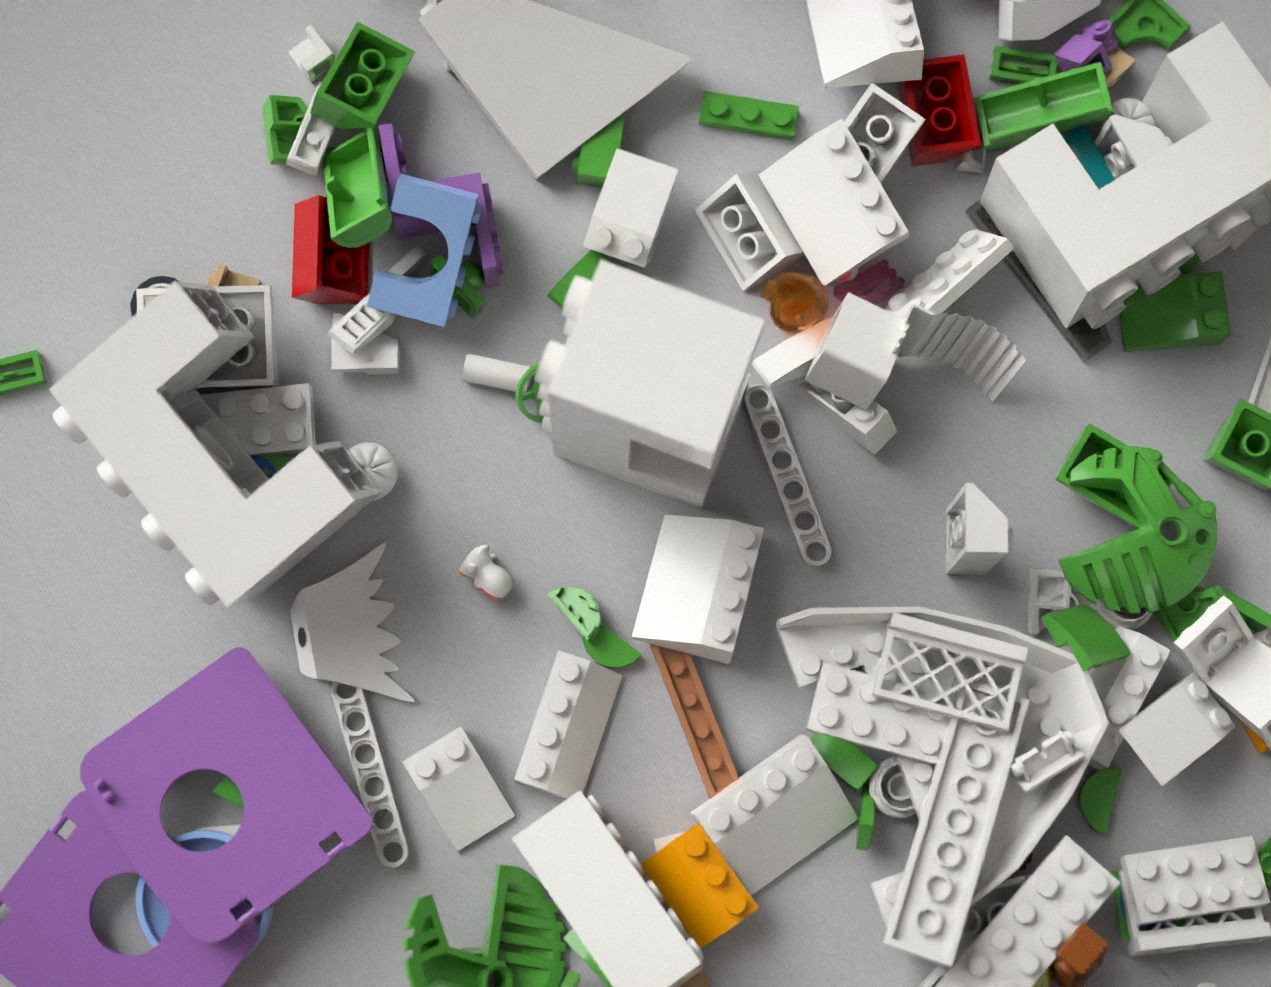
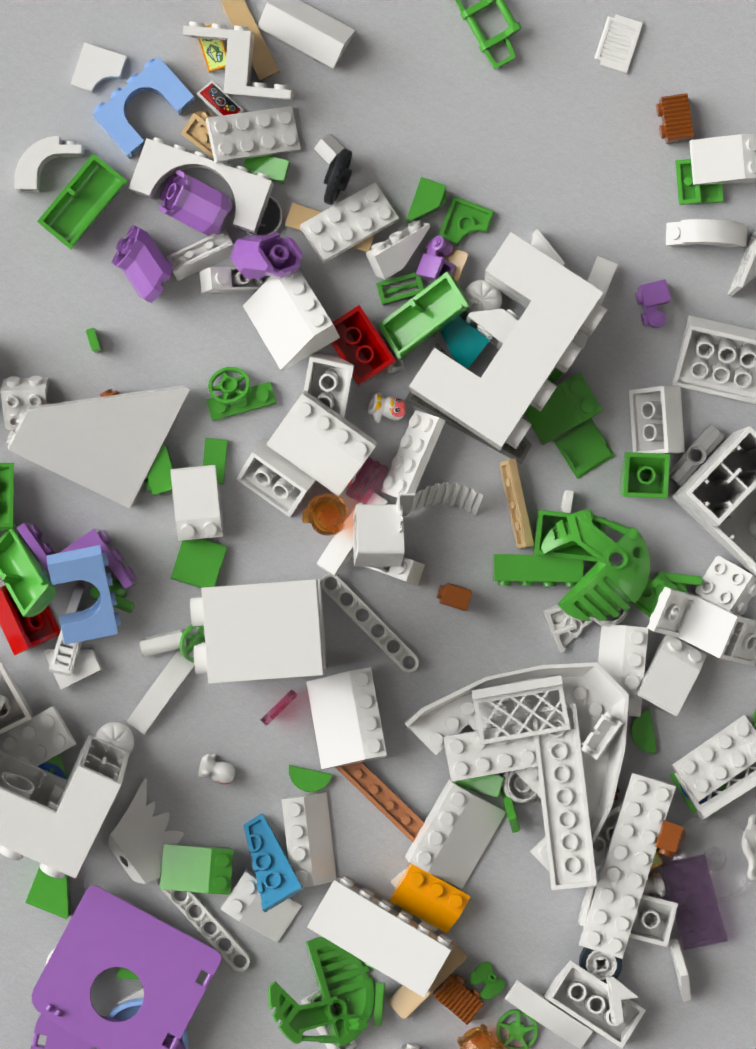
camera: 20 degrees left, 10 degrees up
tile [546,587,602,644] -> none
white slope [946,483,1014,575] -> none
bright green slope [1041,604,1131,671] -> none
none -> bright green slope [25,866,71,919]
none -> white slope [127,650,195,735]
none -> bright green slope [159,844,234,895]
none -> bright green tile [203,438,228,484]
none -> bright green wheel [208,367,250,405]
none -> dark azure wing [243,813,304,913]
none -> clear pink tile [260,689,297,725]
none -> white animal [368,393,406,423]
none -> dark orange brick [436,583,472,611]
none -> bright green brick [493,554,584,587]
none -> tan tile [499,458,534,549]
none -> bright green piece [554,418,615,479]
none -> white tile [560,490,574,513]

